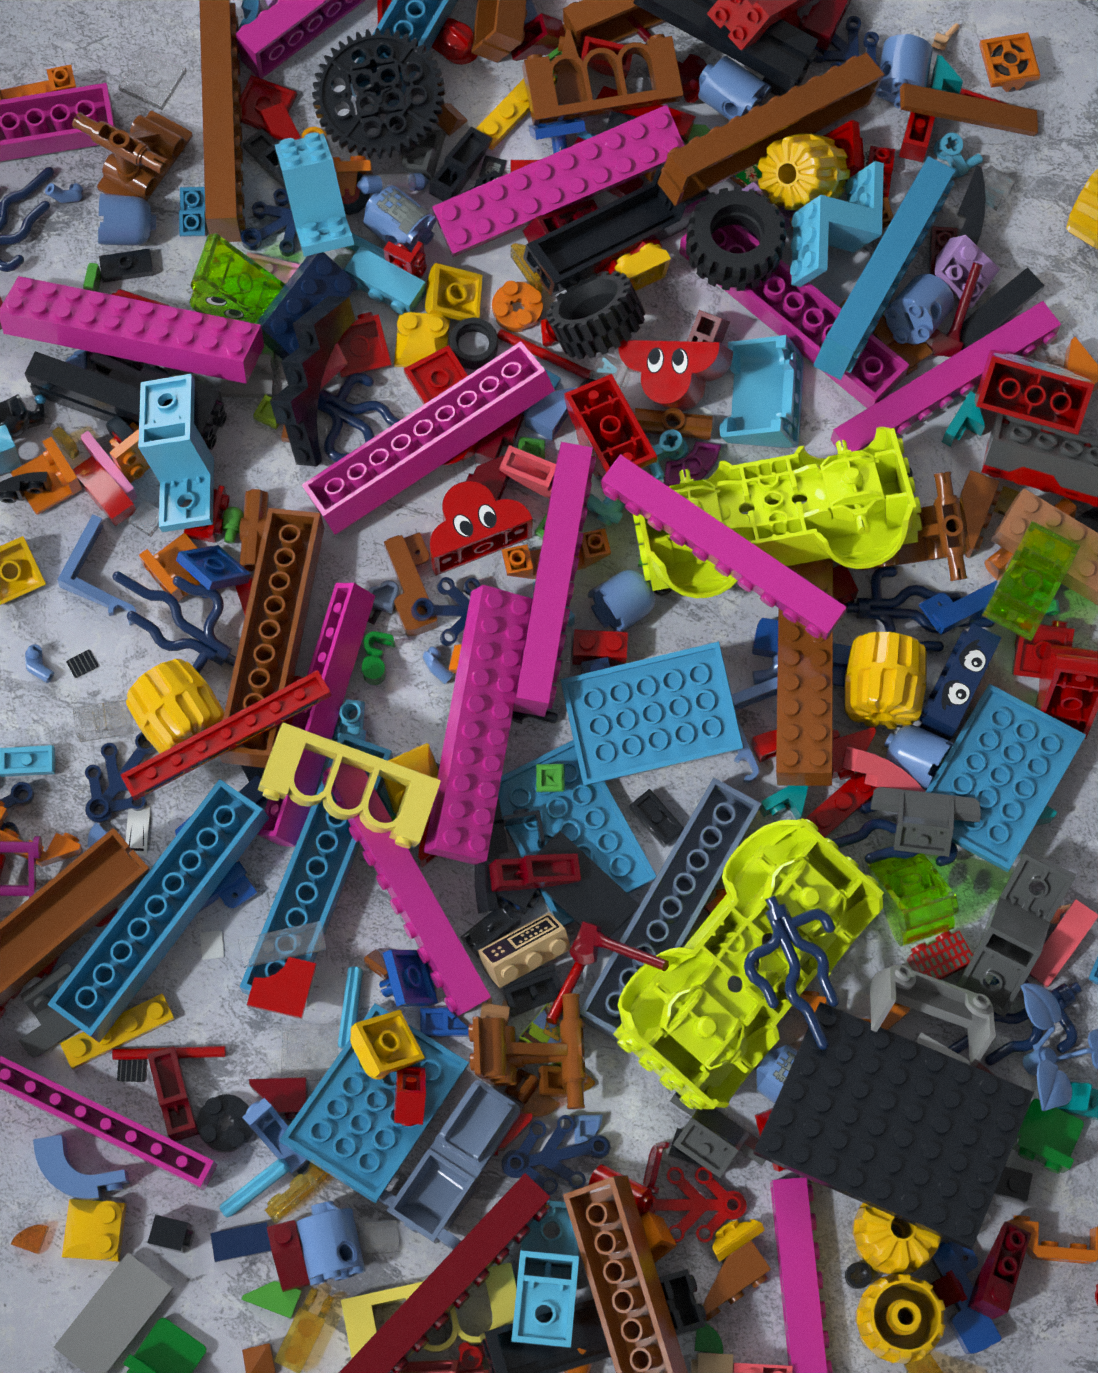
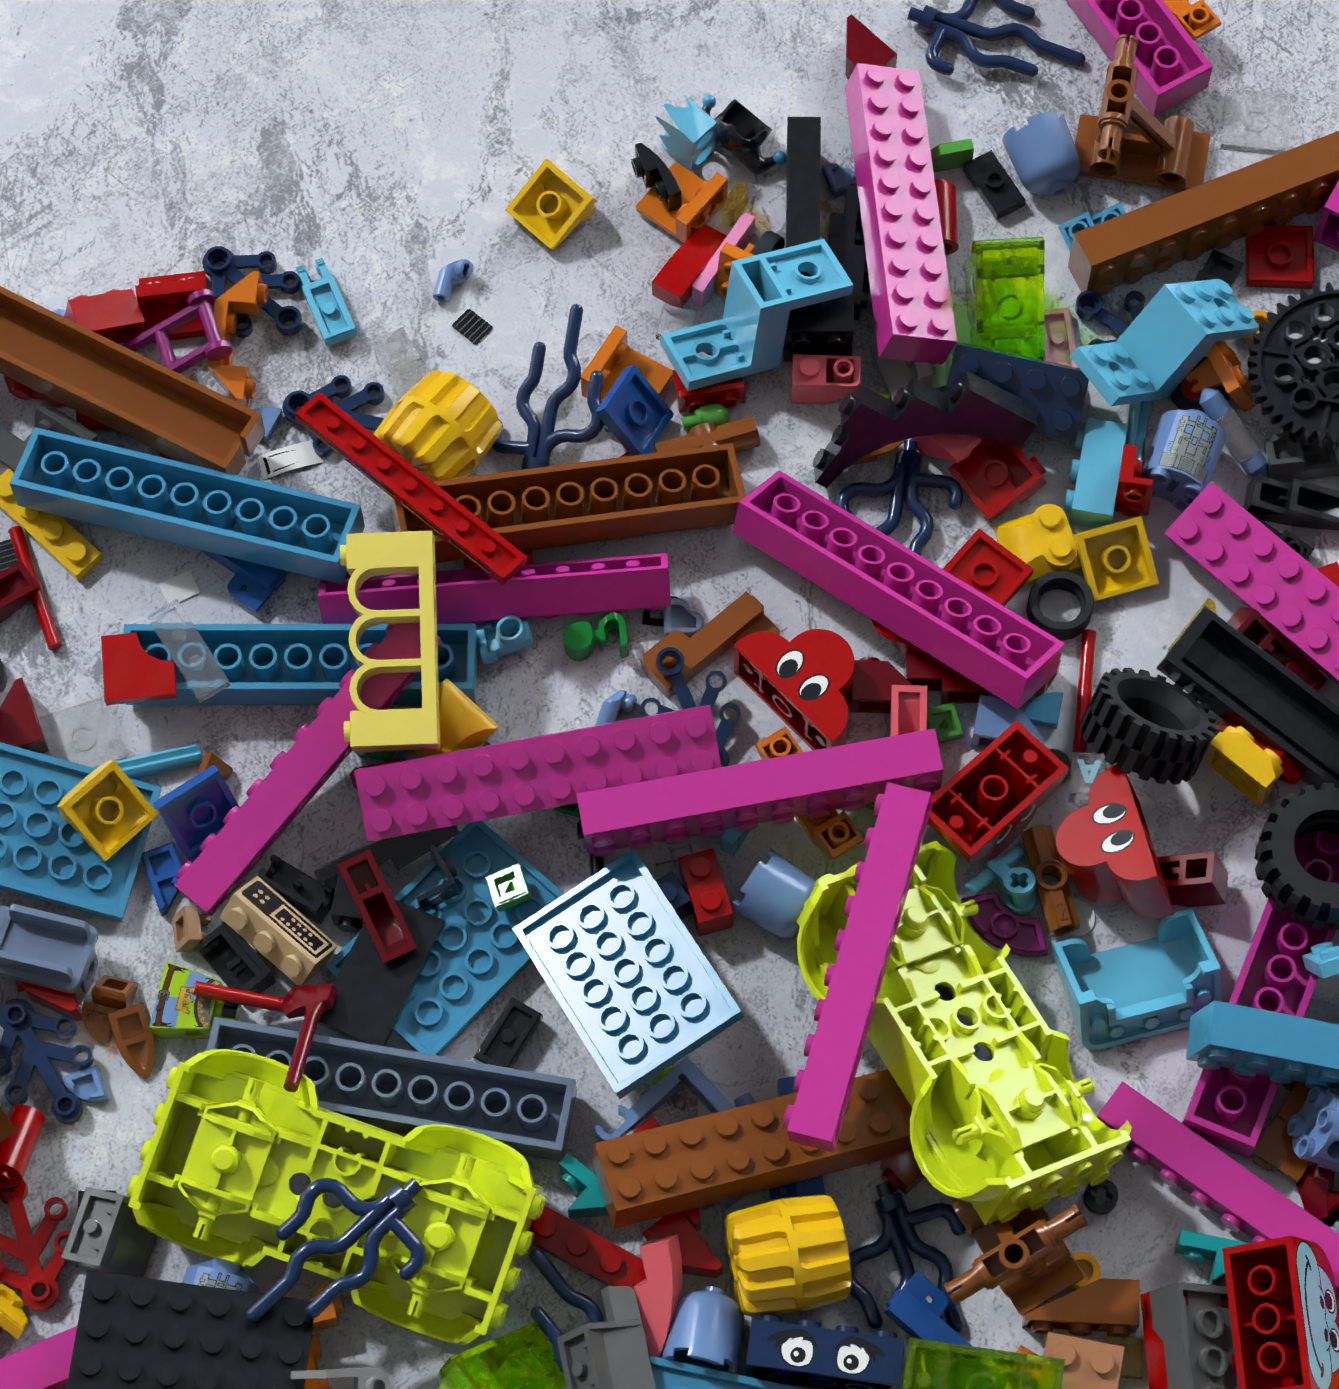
camera: 75 degrees right, 5 degrees down
medium blue arm [45,183,83,203] -> none
medium blue hinge [57,514,136,626] -> none
red tile [259,102,301,140] -> none
red slope [394,1067,426,1126] -> none
dark orange plate [468,993,587,1109] -> none
black sticker [478,155,507,177] -> none
orange plate [492,281,543,333] -> none
dark red piece [643,1142,669,1194] -> none
none -> coral slope [791,354,861,404]

